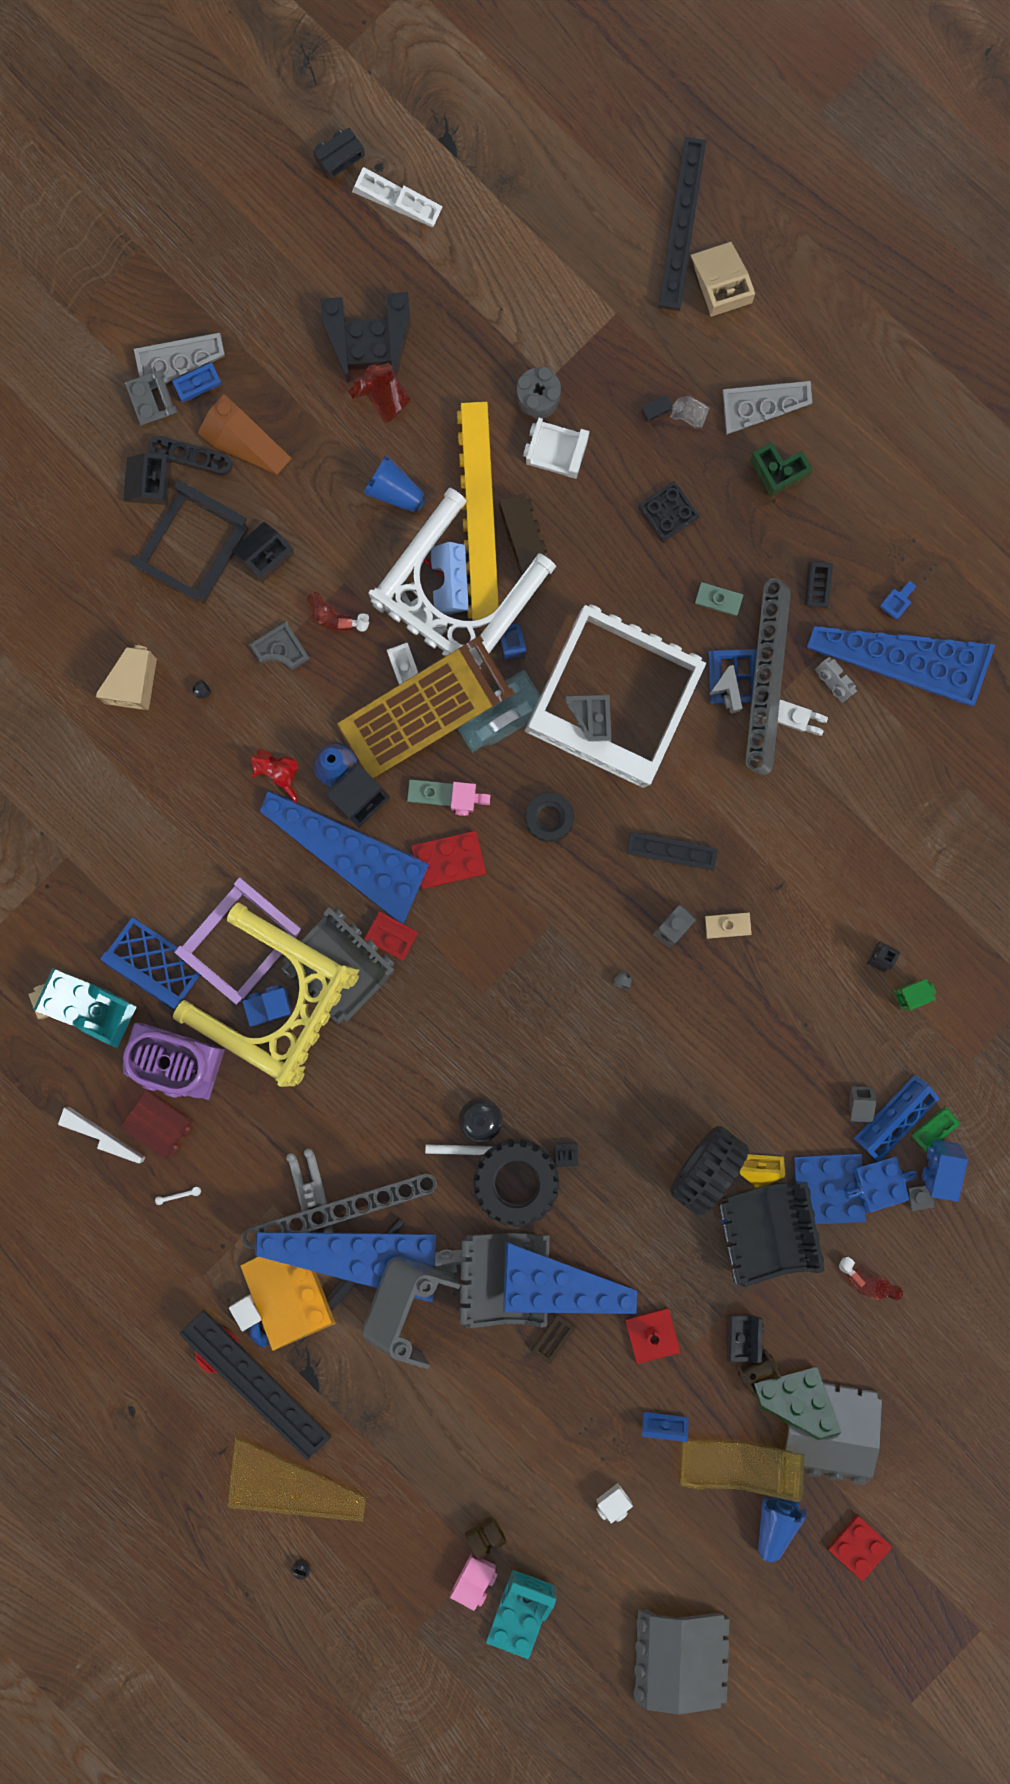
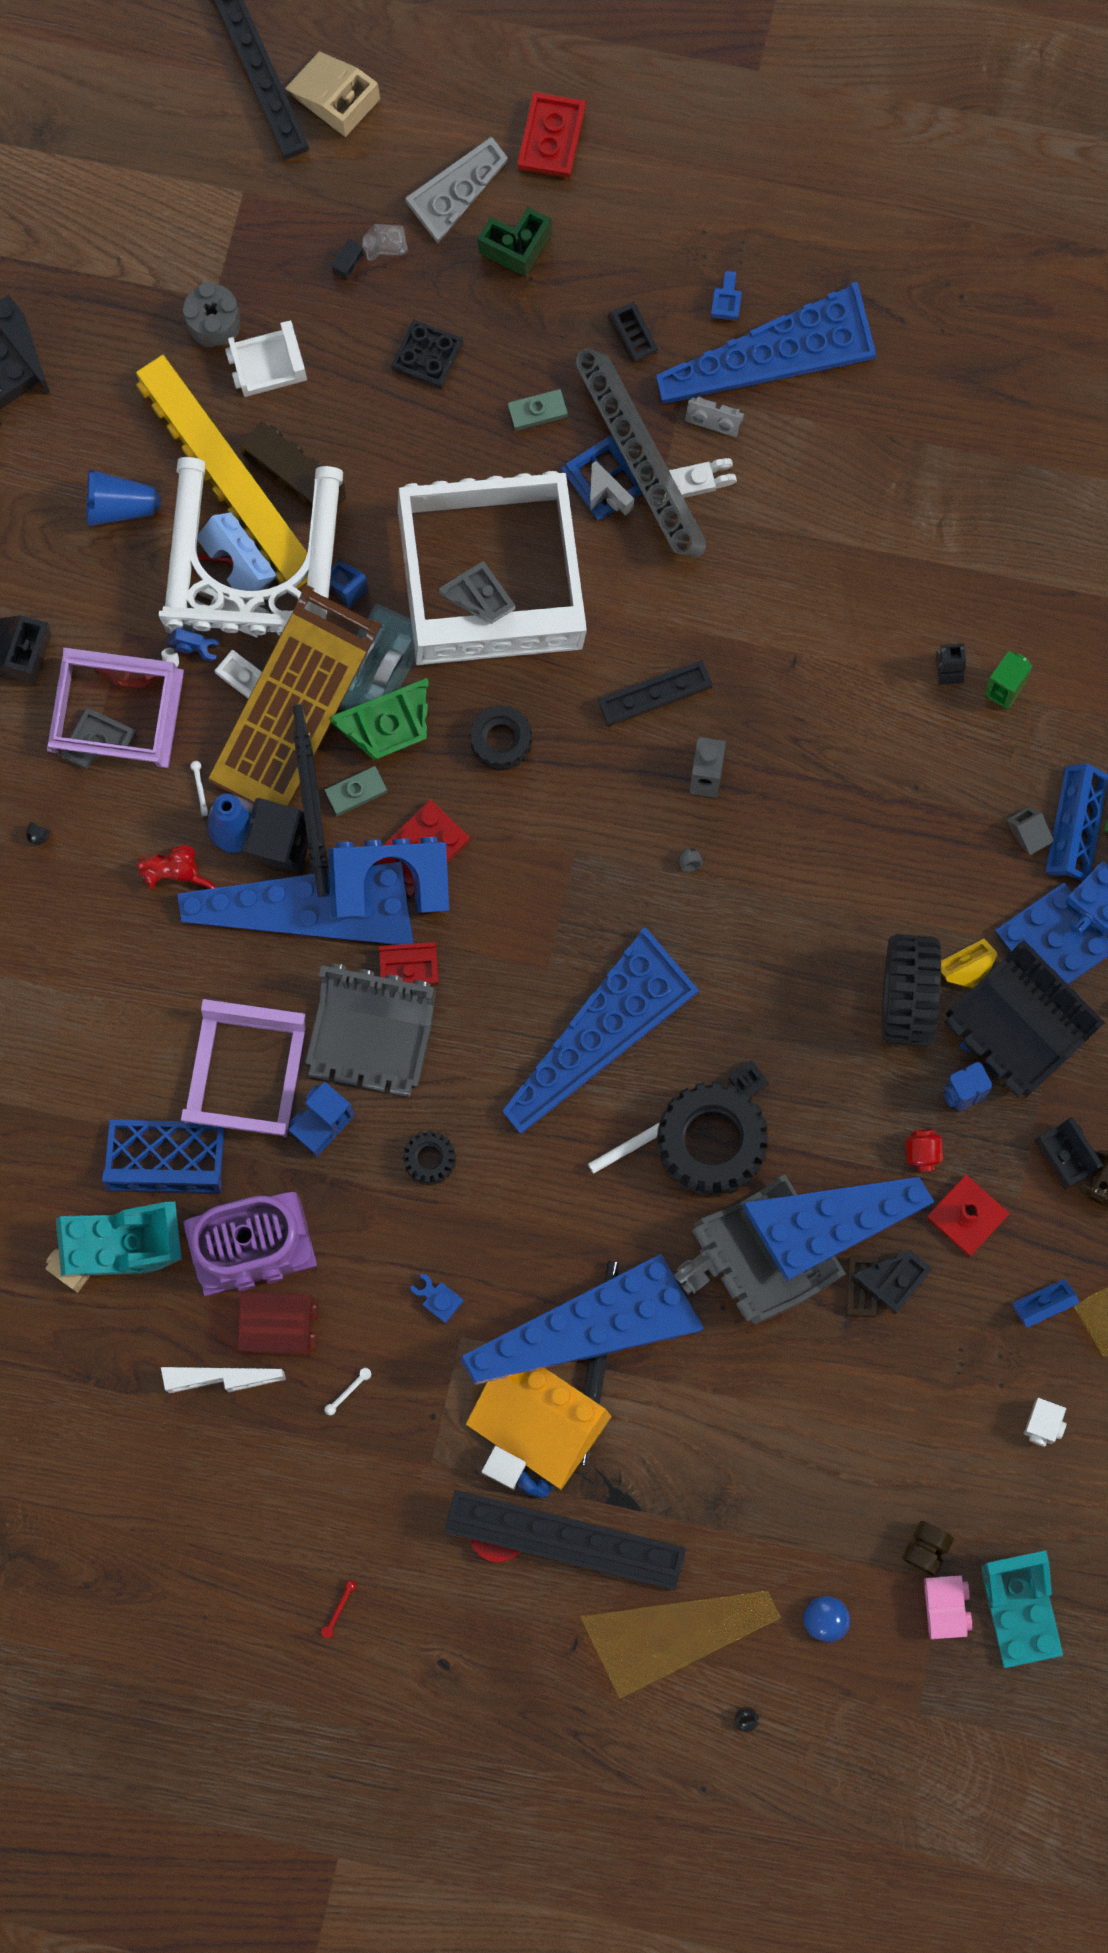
camera: 25 degrees left, 10 degrees down
light yellow arch [173,902,359,1087] -> none
dark grey beam [242,1173,437,1249] -> none
light grey piece [286,1148,333,1233] -> none
clear red bracket [349,363,410,423] -> none
dark grey windscreen [362,1257,460,1369] -> none
bright pink brick [451,782,491,816] -> none
black cylinder [458,1098,503,1143] -> none
tan plate [705,913,752,939] -> none
none -> lavender piece [47,648,184,768]
none -> blue plate [167,628,219,662]
none -> white hinge [190,761,208,817]
none -> black axle [293,704,329,897]
none -> red hinge [321,1580,356,1638]
none -> blue arch [328,837,450,917]
none -> green wing [329,678,428,761]
none -> black tyre [403,1130,456,1185]
none -> blue plate [410,1273,464,1324]
none -> blue wing [502,927,699,1135]
none -> red plate [517,92,586,178]
none -> blue hair [803,1596,851,1643]
none -> black wing [852,1250,932,1315]
none -> red head [905,1129,944,1172]
none -> blue brick [942,1062,992,1112]

